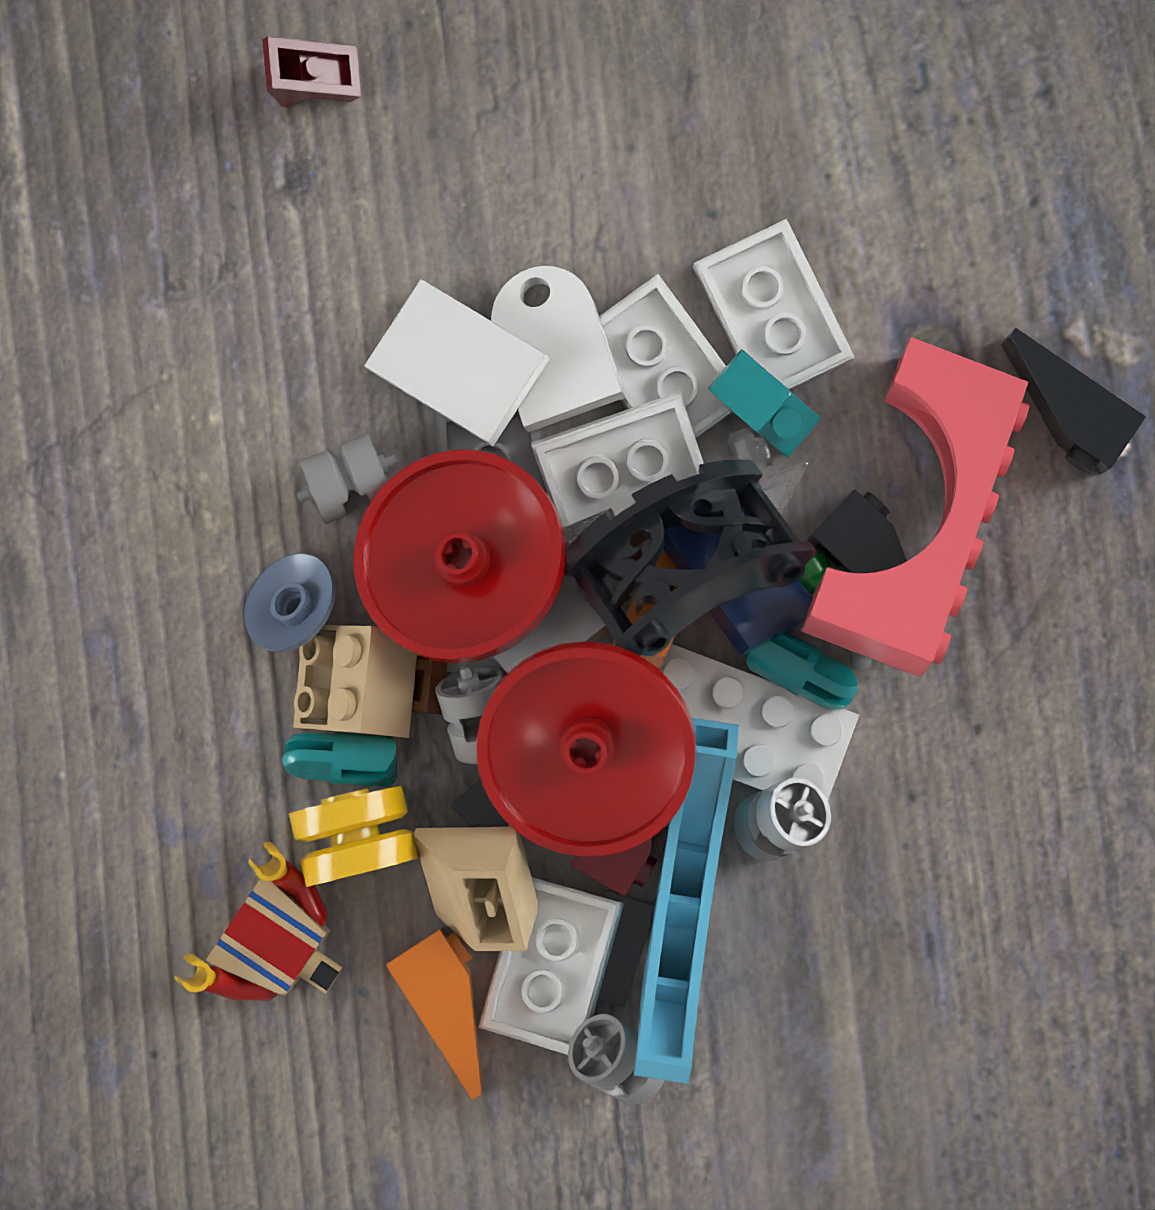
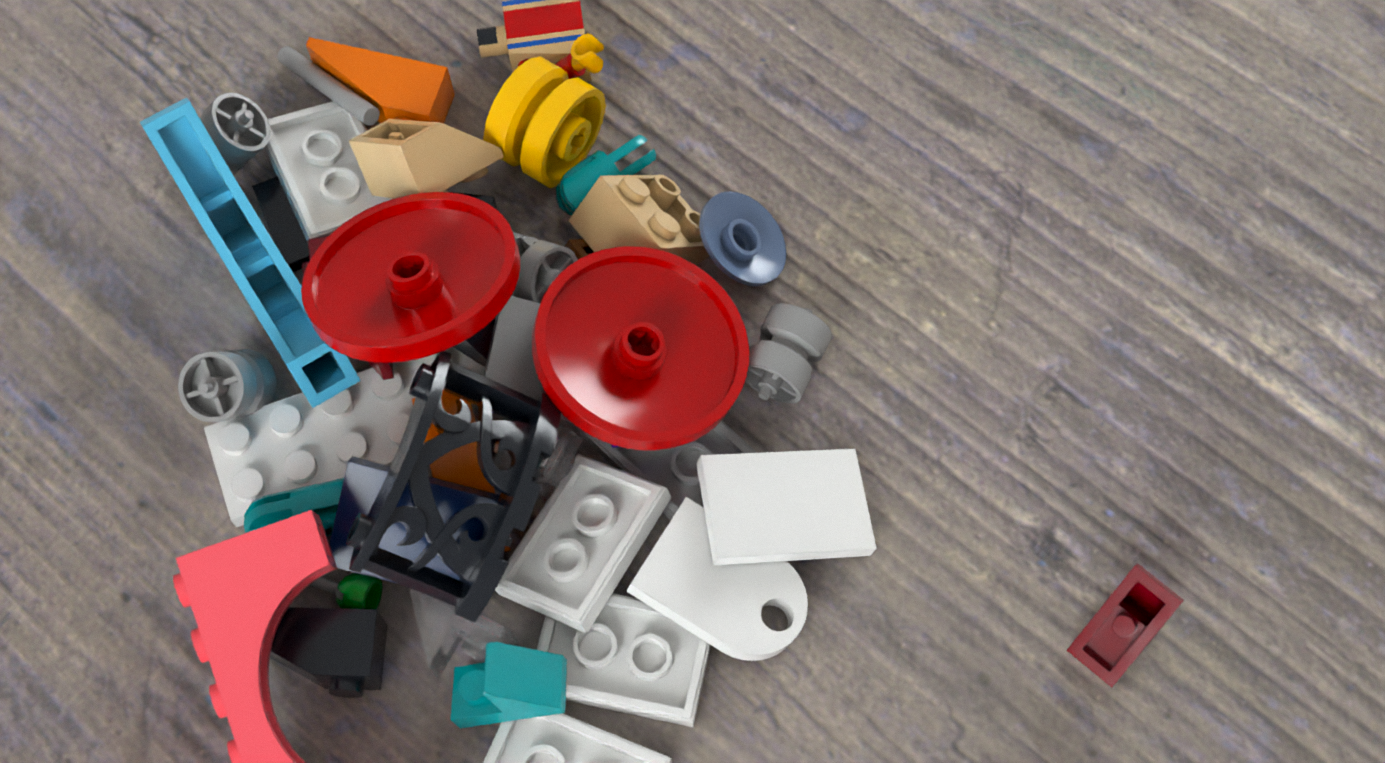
camera: 145 degrees right, 20 degrees down
none -> light grey bar [277,46,380,125]

